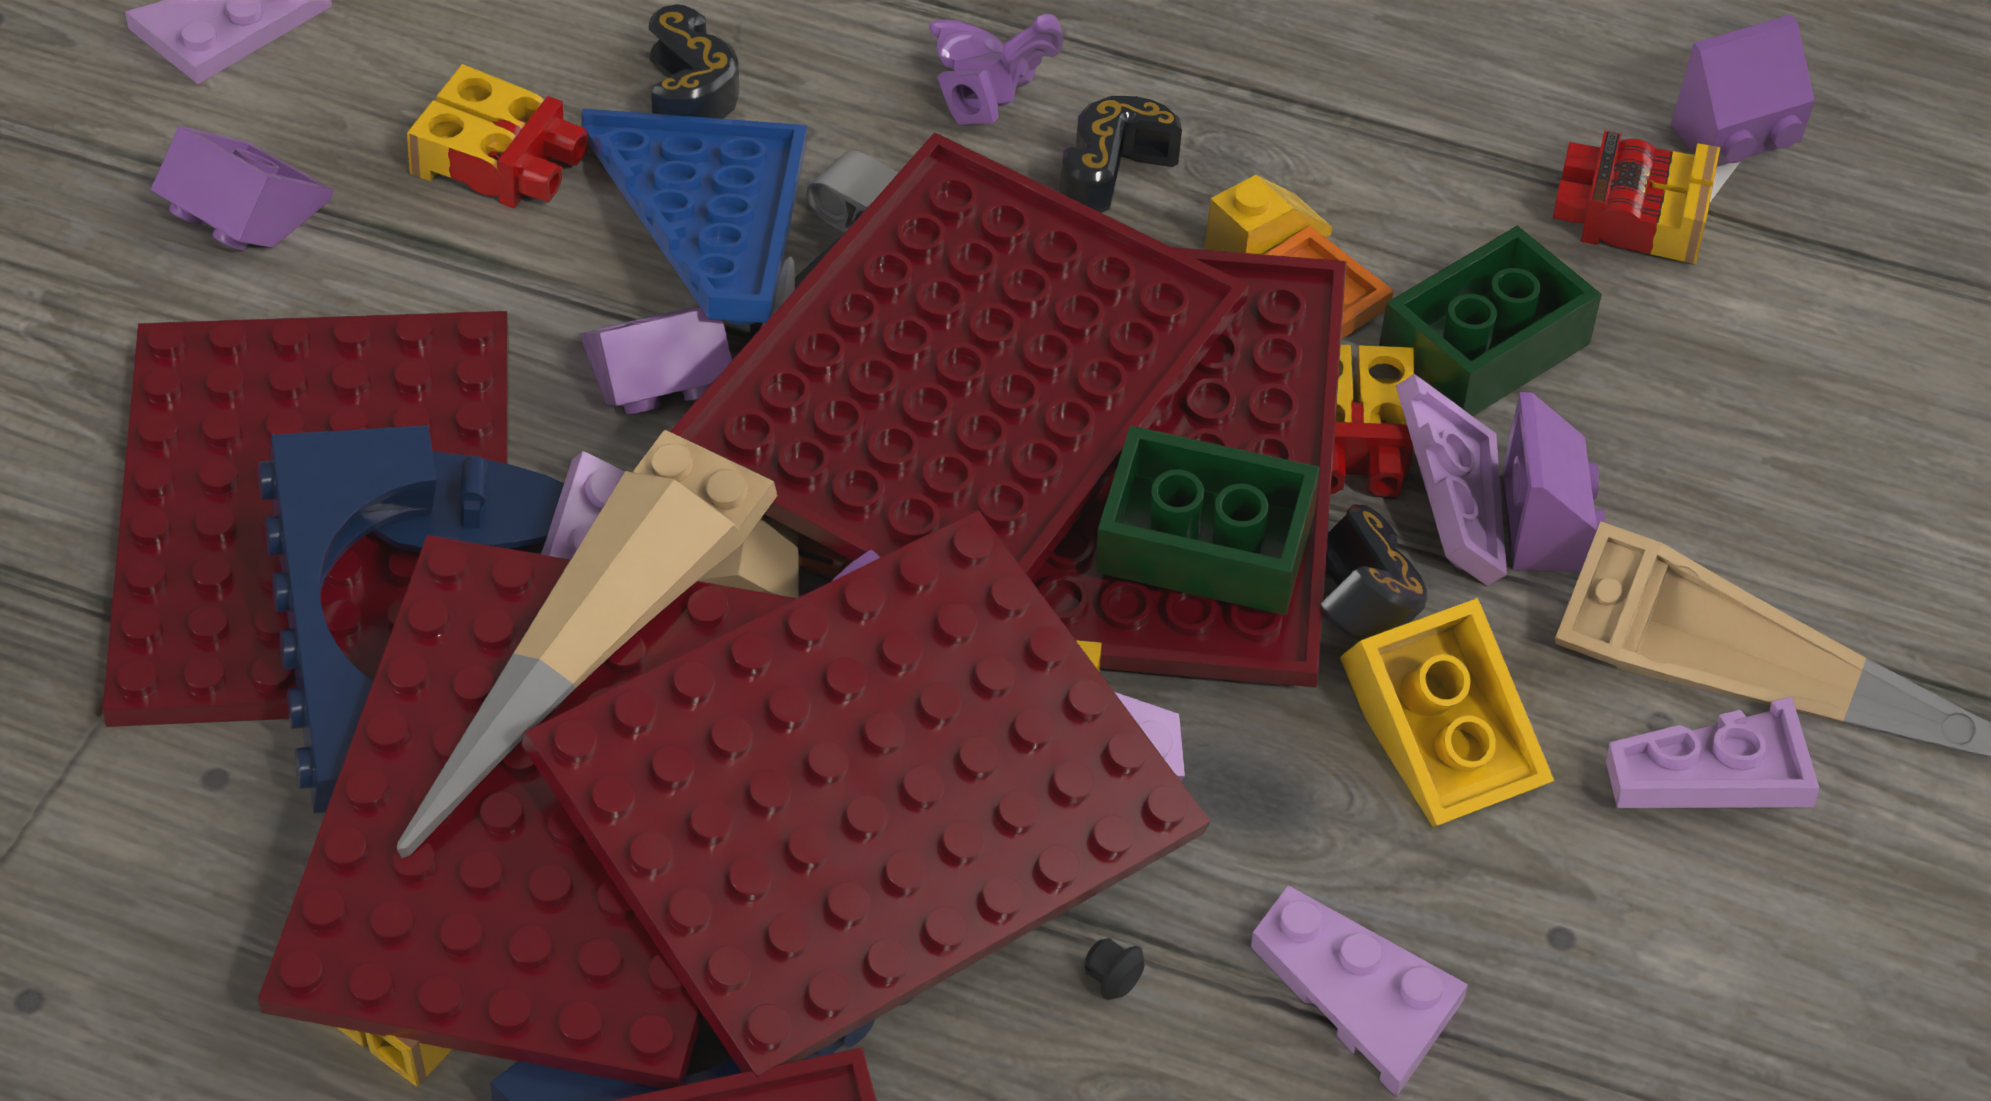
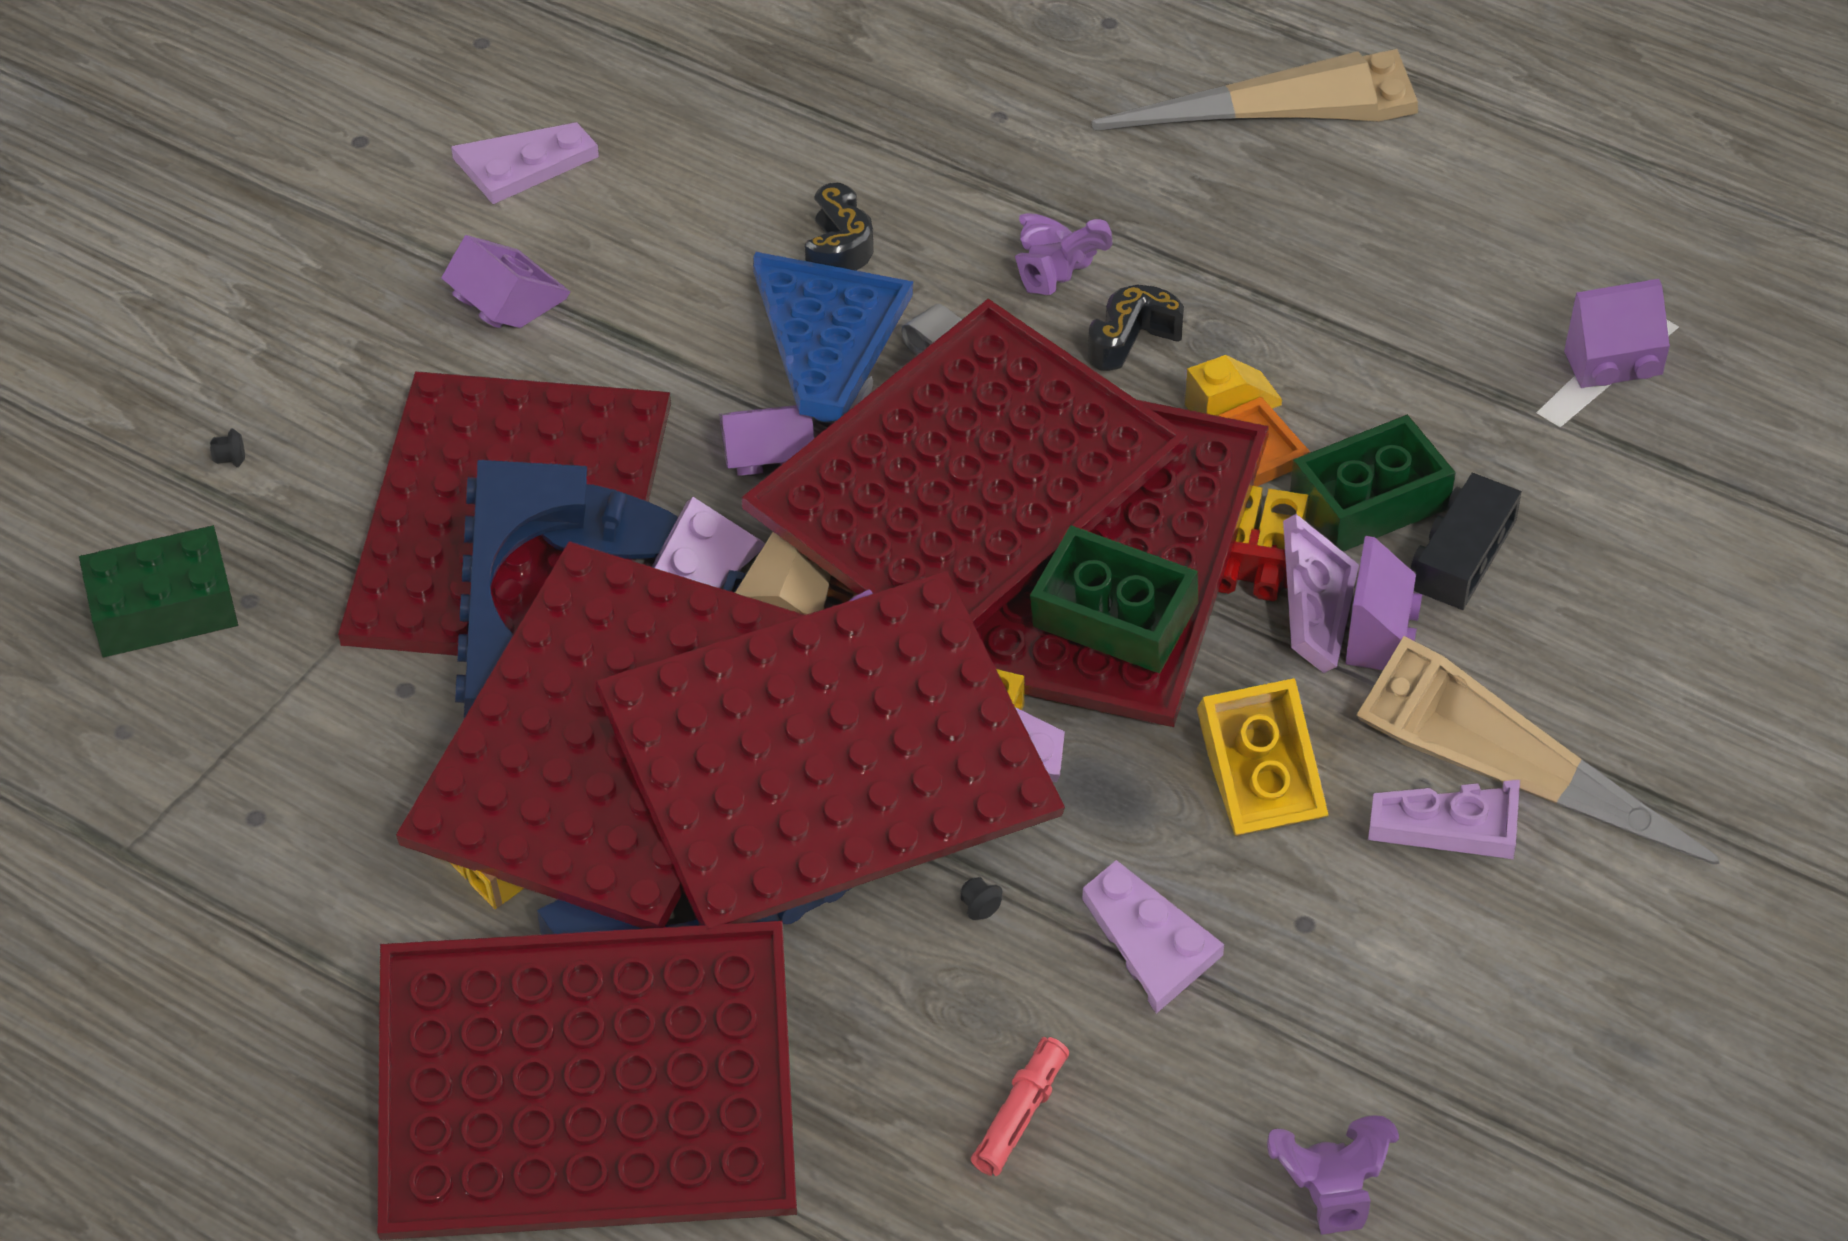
camera: 15 degrees right, 0 degrees up
tan plate [397,430,778,858] -> none
hips [407,64,587,209] -> none
black animal [1320,504,1427,640] -> none
hips [1552,130,1720,264] -> none
none -> black brick [1410,472,1522,610]

